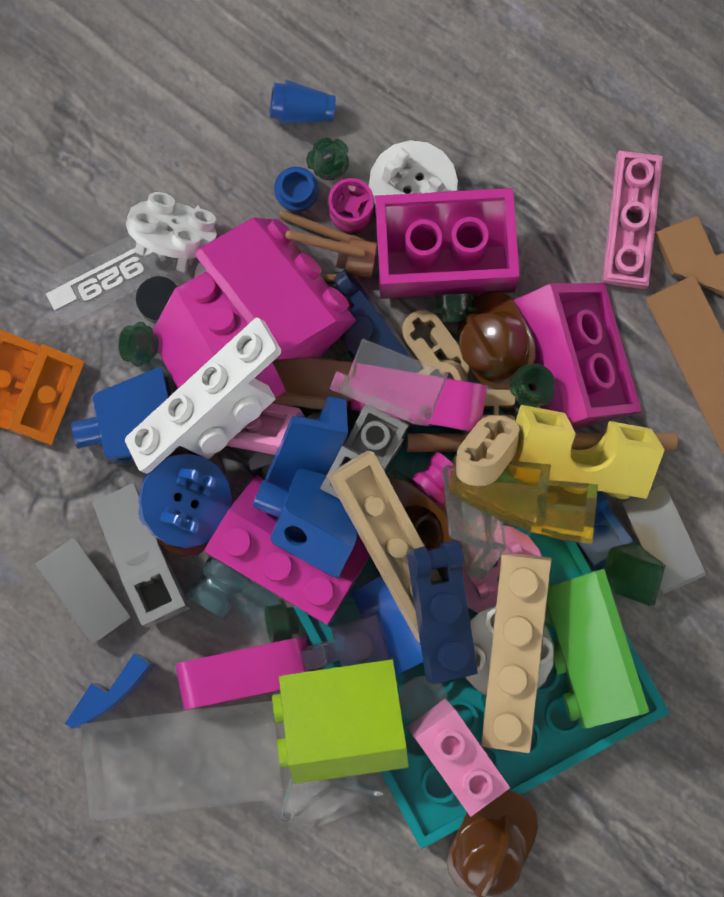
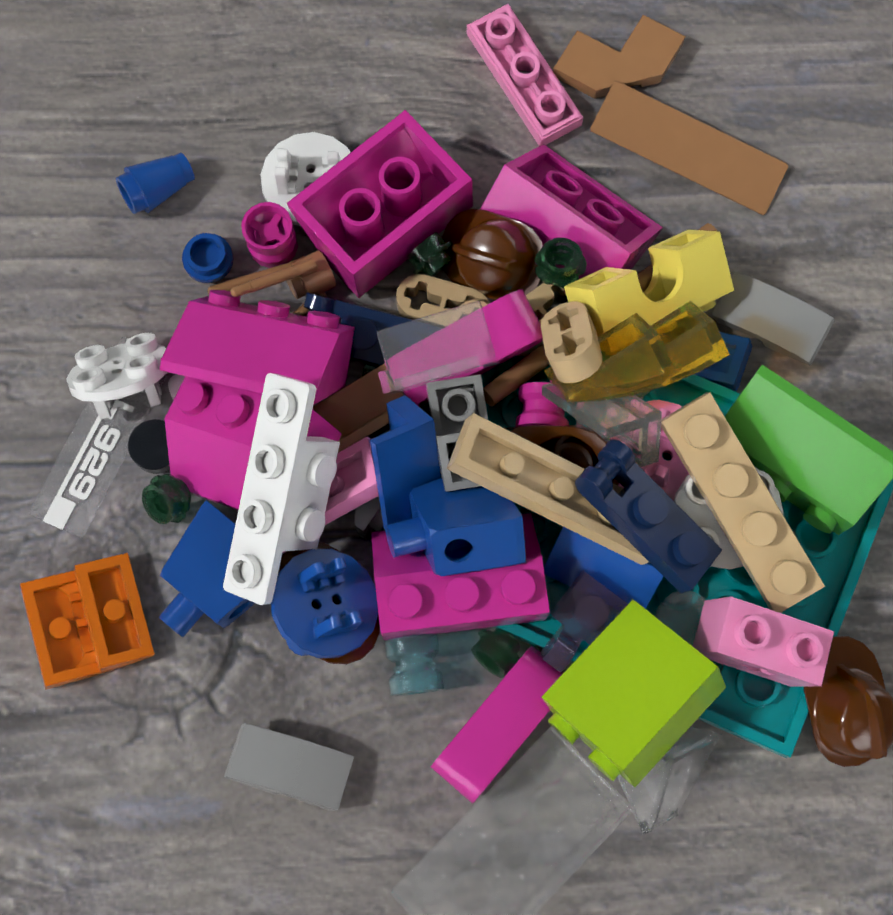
camera: 40 degrees left, 5 degrees down
blue slope [65,654,155,729] -> none
light grey slope [92,483,191,628] -> none
clear green plate [306,137,349,180] -> none
clear green slope [604,542,666,606] -> none

